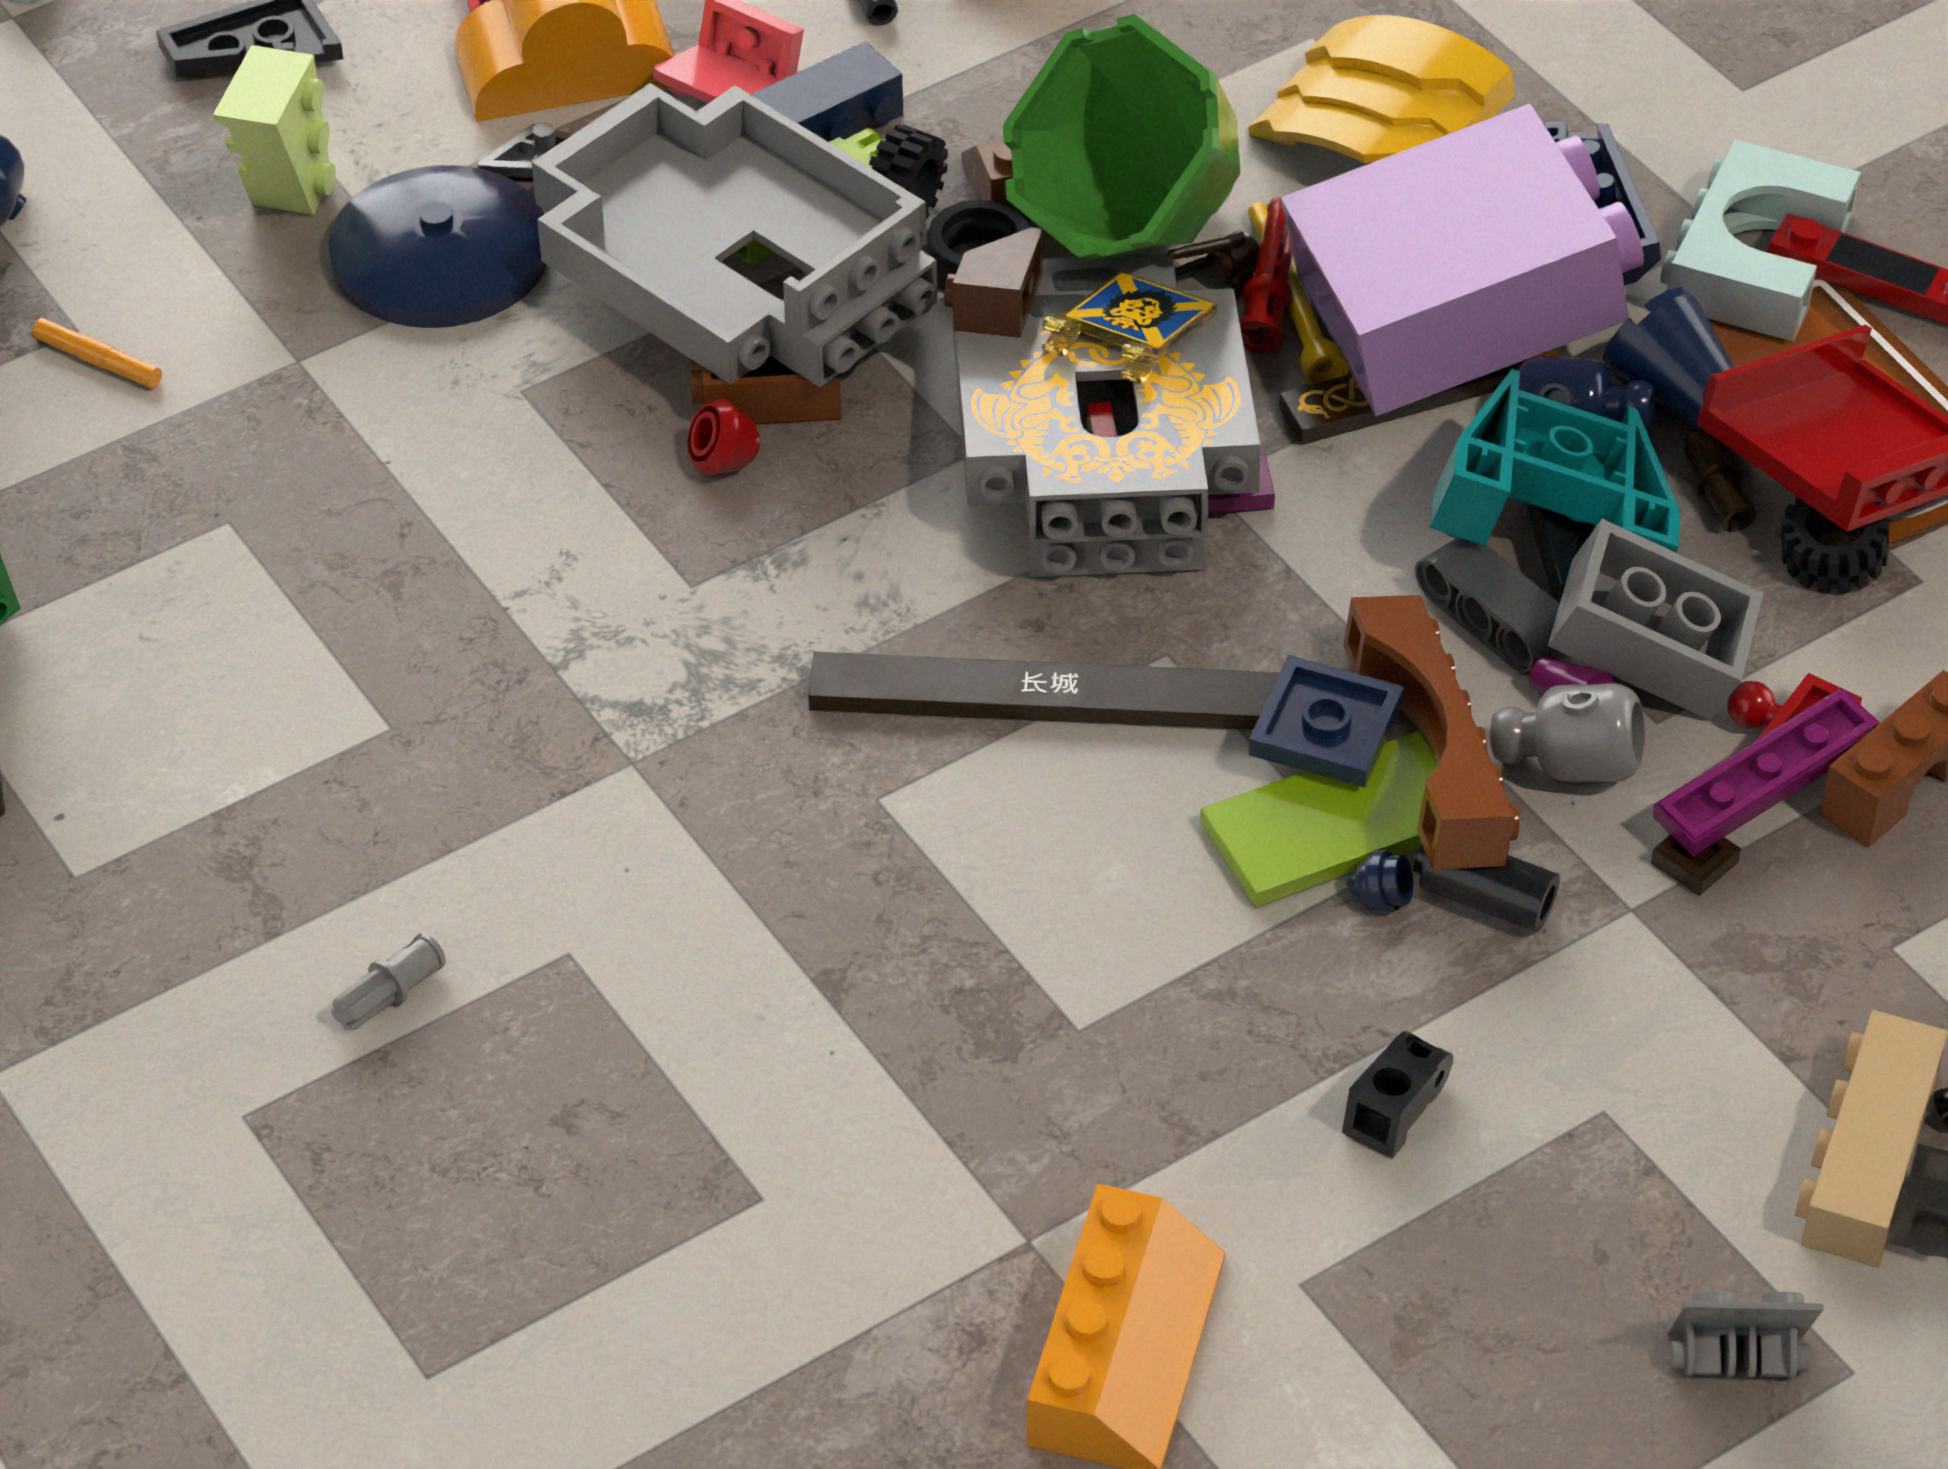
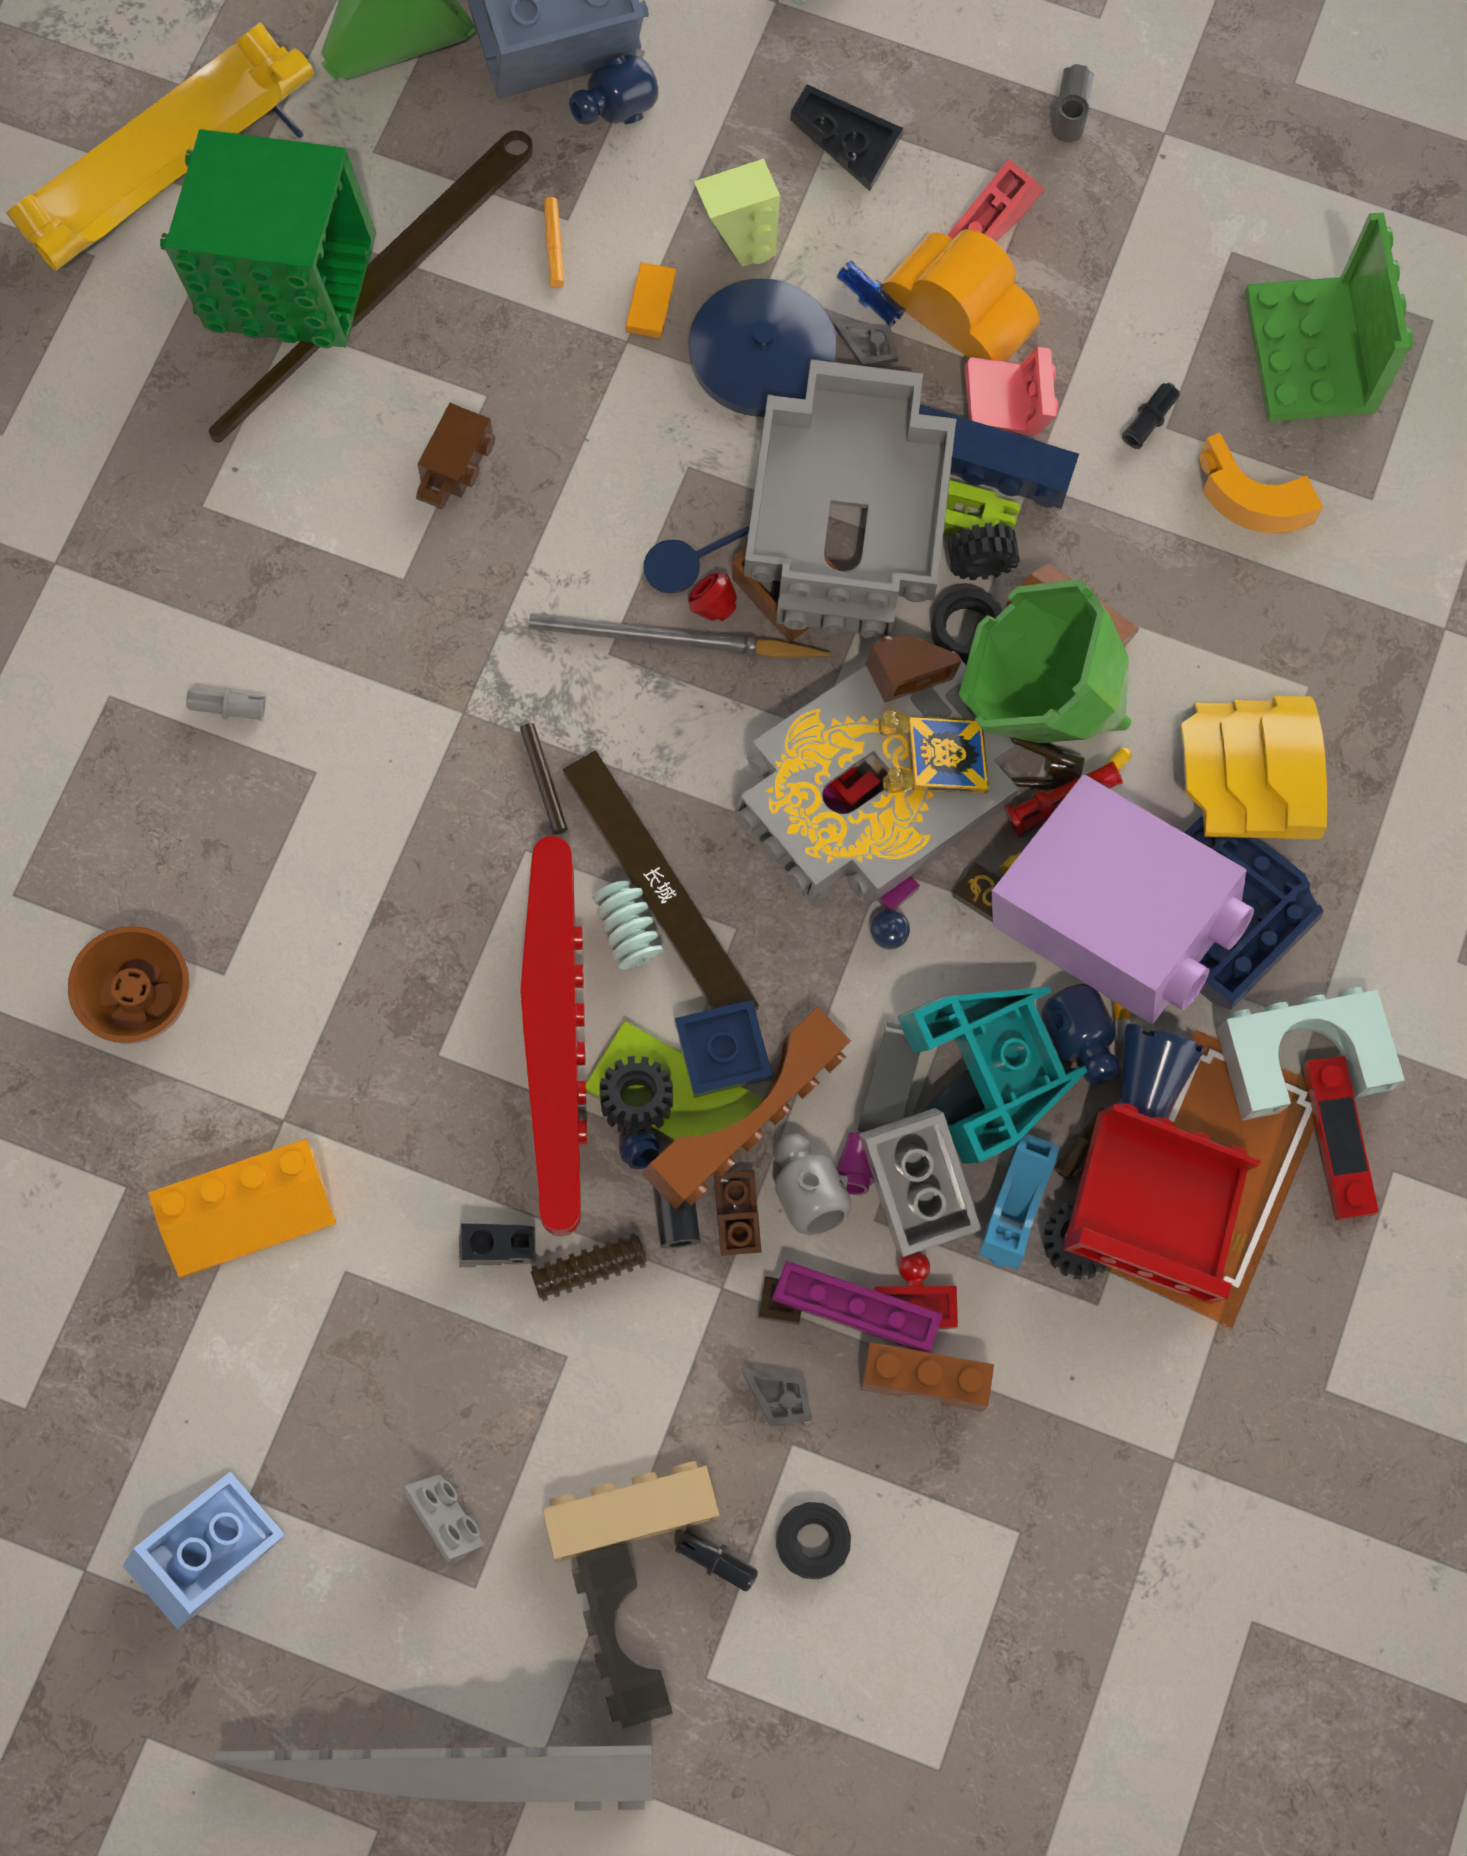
camera: 50 degrees right, 25 degrees up
none -> dark orange piece [68,926,190,1044]
none -> reddish brown brick [416,403,495,509]
none -> dark brown bar [520,723,568,834]
none -> red piece [520,836,588,1237]
none -> flat silver piece [529,614,832,658]
none -> dark brown piece [530,1232,647,1302]
none -> light aqua piece [592,881,664,970]
none -> black tyre [599,1056,673,1136]
none -> light orange tile [626,262,676,339]
none -> dark blue piece [644,525,750,594]
none -> reddish brown slope [713,1170,762,1256]
none -> flat silver piece [743,1368,812,1427]
none -> clear blue pin [837,260,906,327]
none -> dark blue plate [870,910,910,950]
none -> dark azure arch [979,1133,1059,1270]

